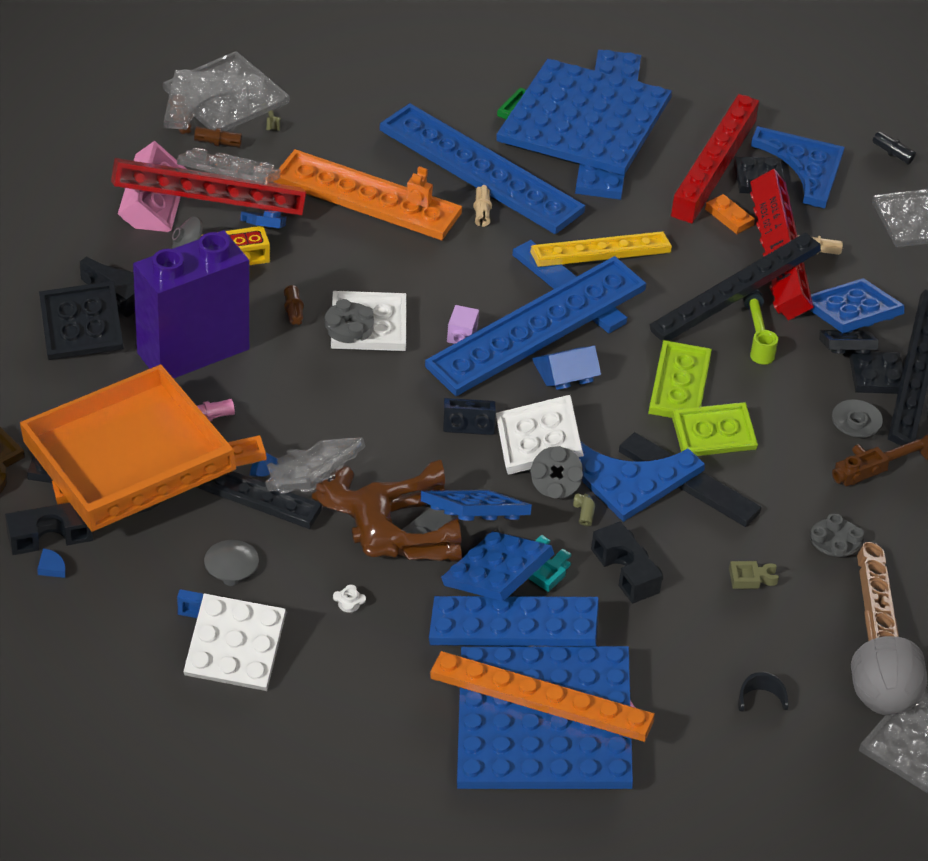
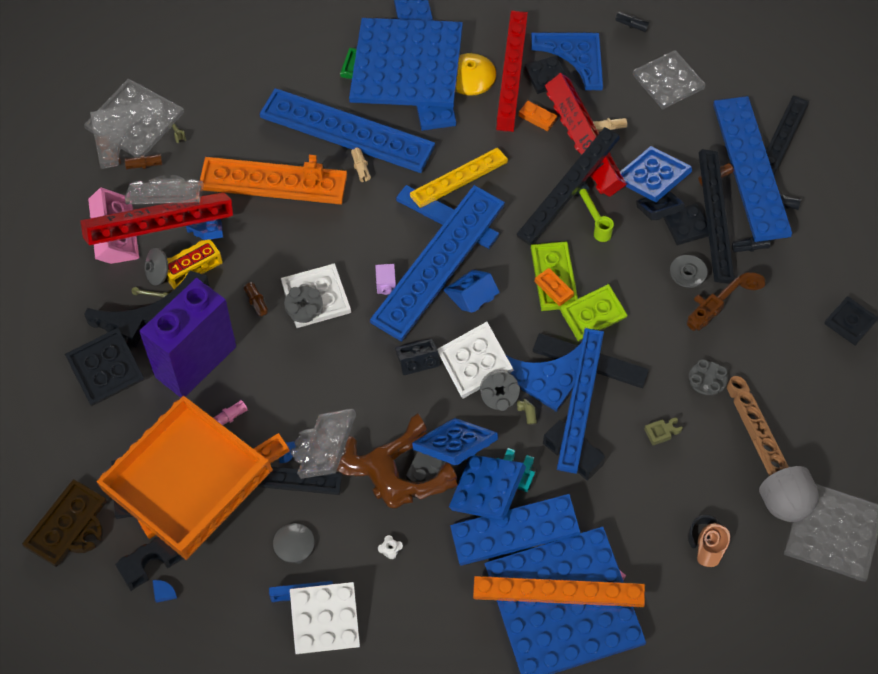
camera: 15 degrees left, 15 degrees up
none -> yellow dish [456,53,496,95]
none -> orange plate [534,268,574,307]
none -> blue tile [557,328,604,474]
none -> nougat cap [697,523,730,567]

